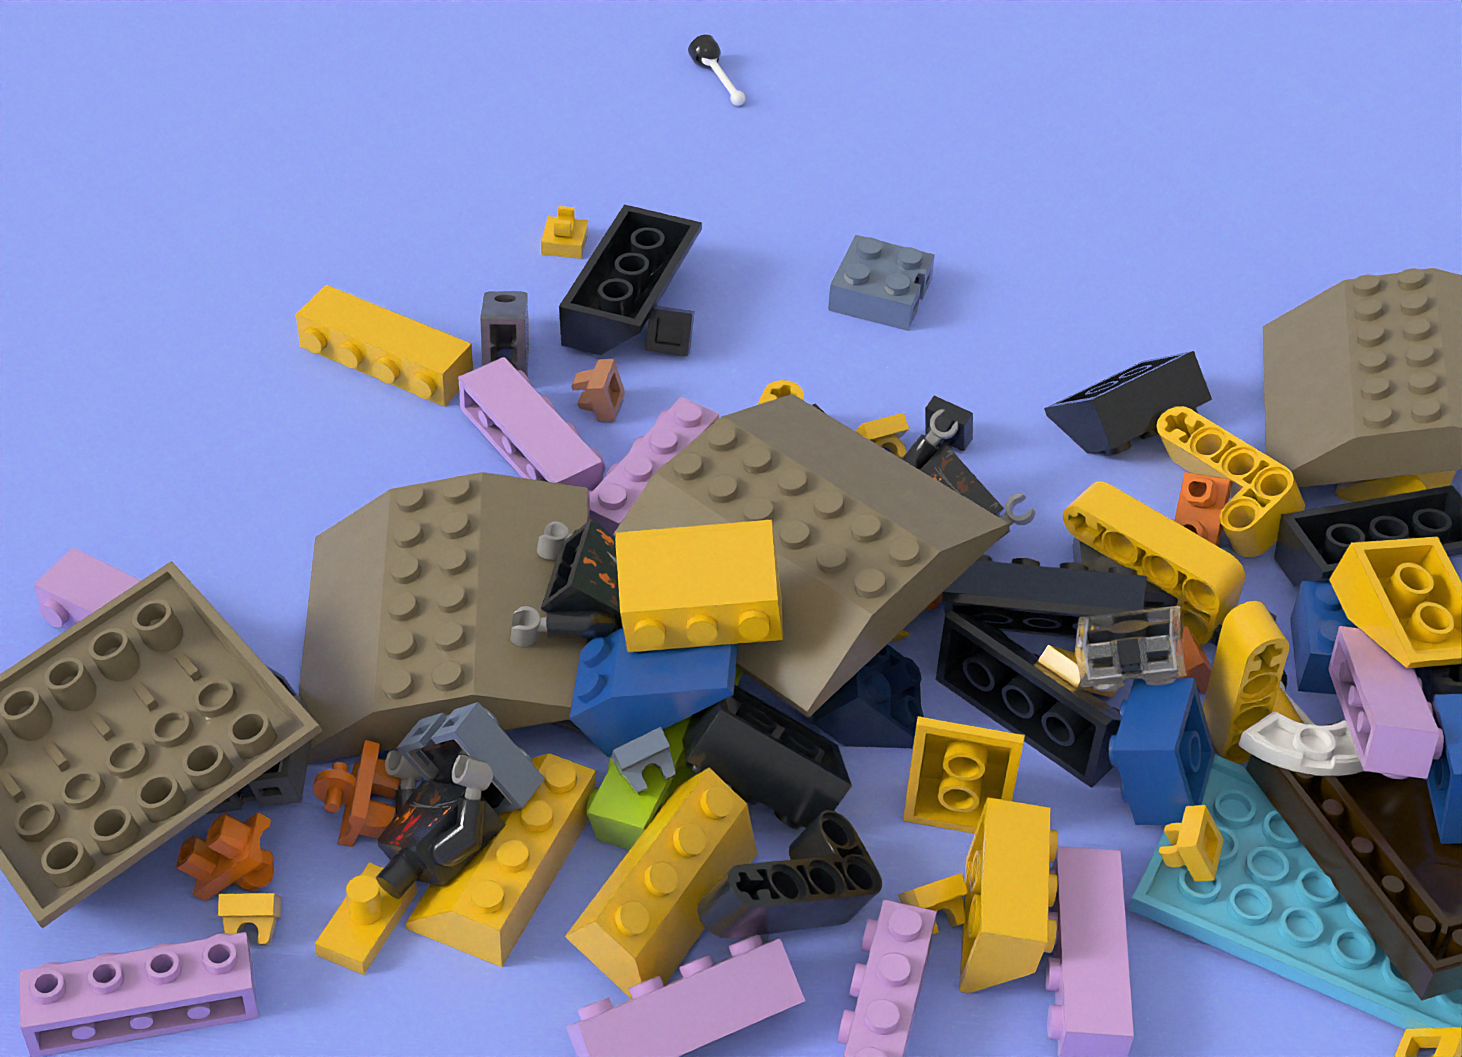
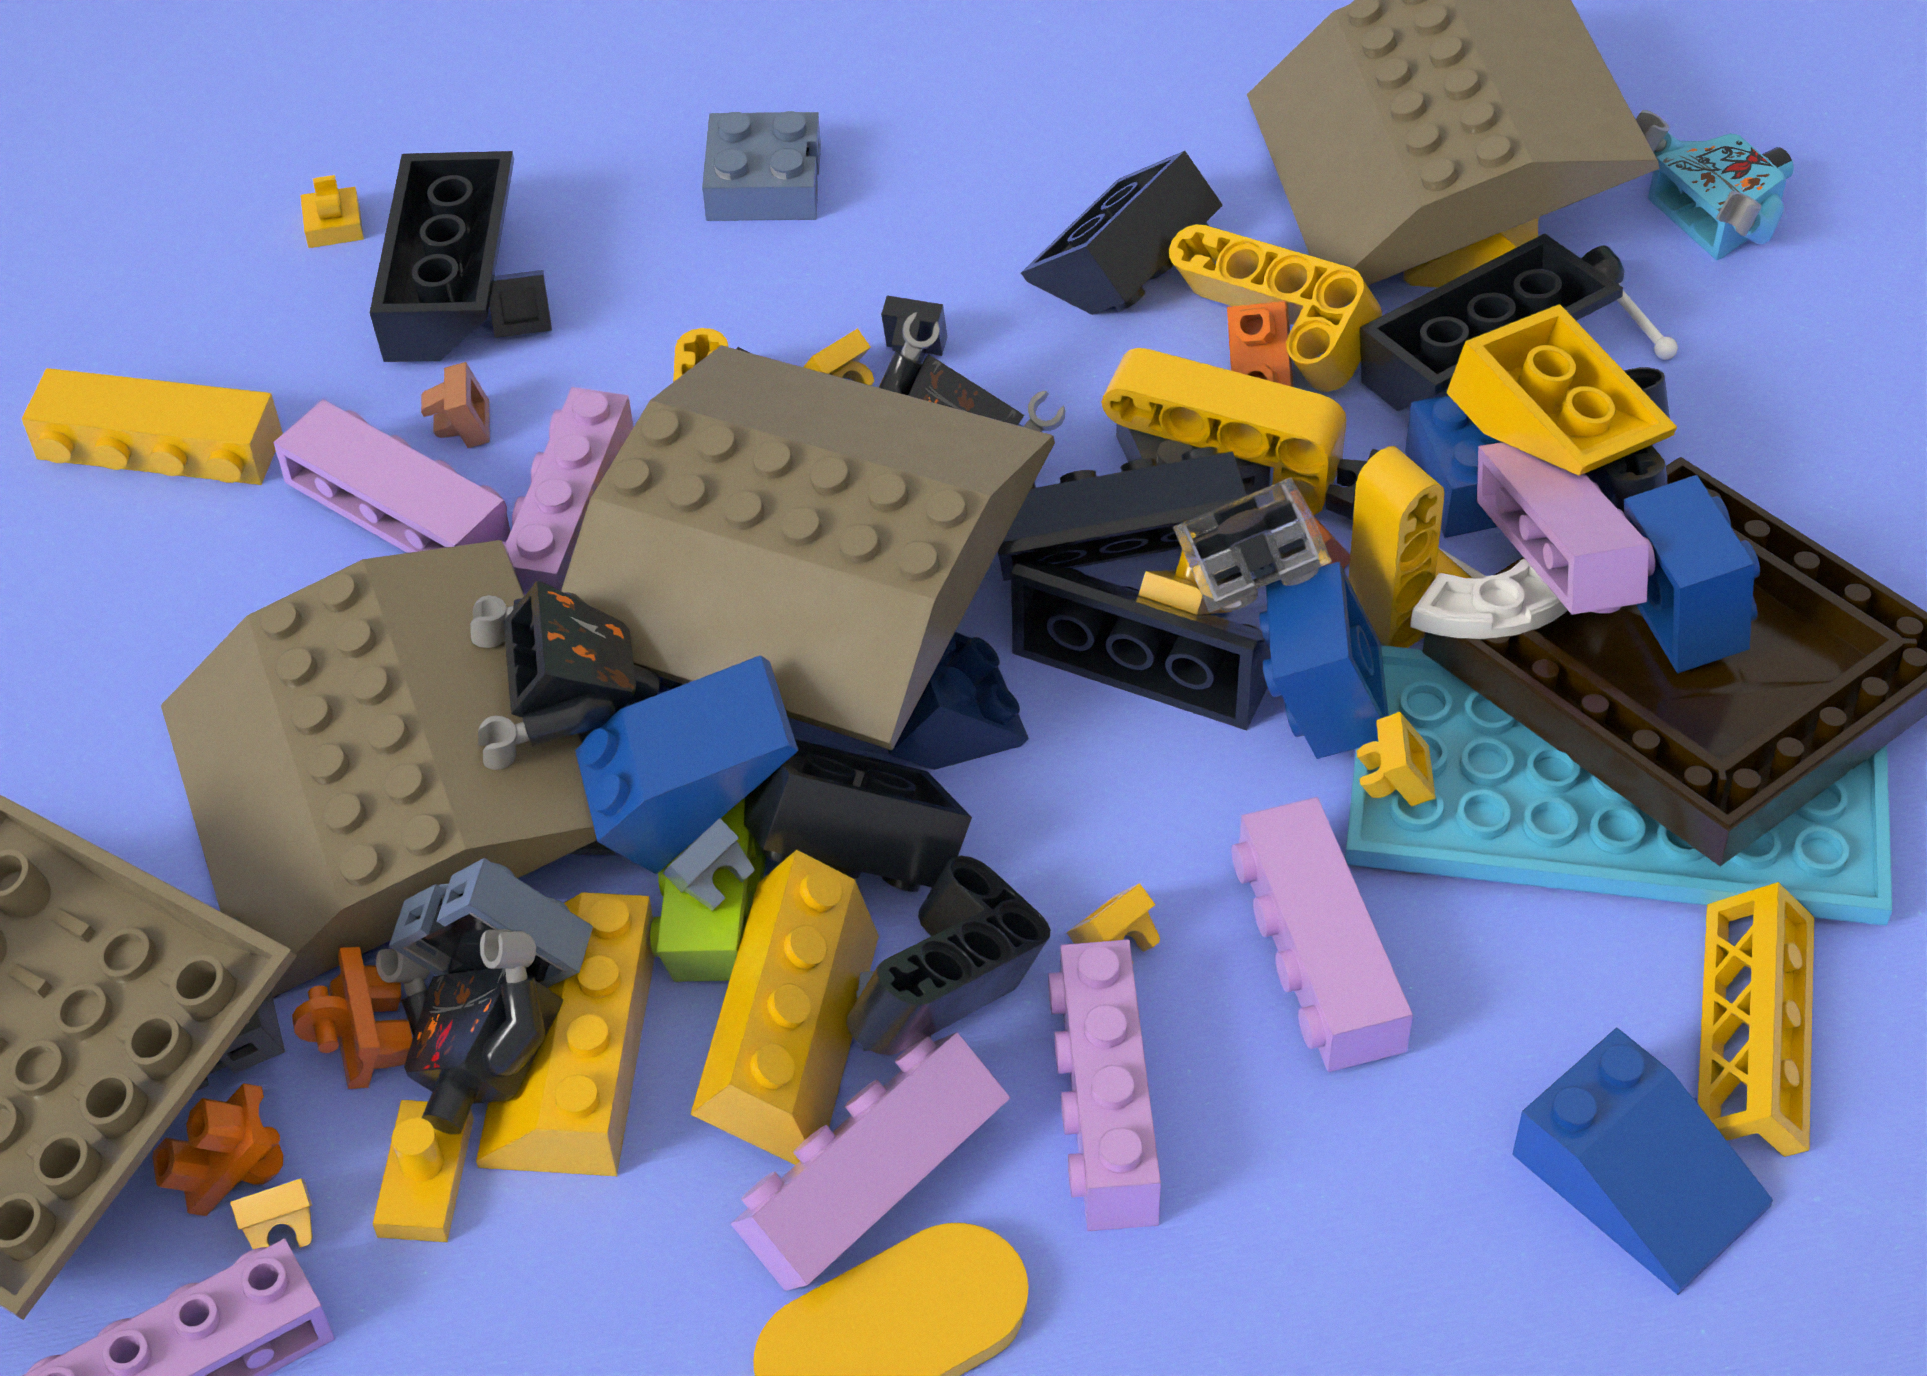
camera: 15 degrees left, 5 degrees up
flat silver torso [480,291,529,377] -> none
yellow slope [615,520,783,652] -> none
yellow slope [903,716,1025,834] -> none
yellow slope [959,797,1058,993] -> none

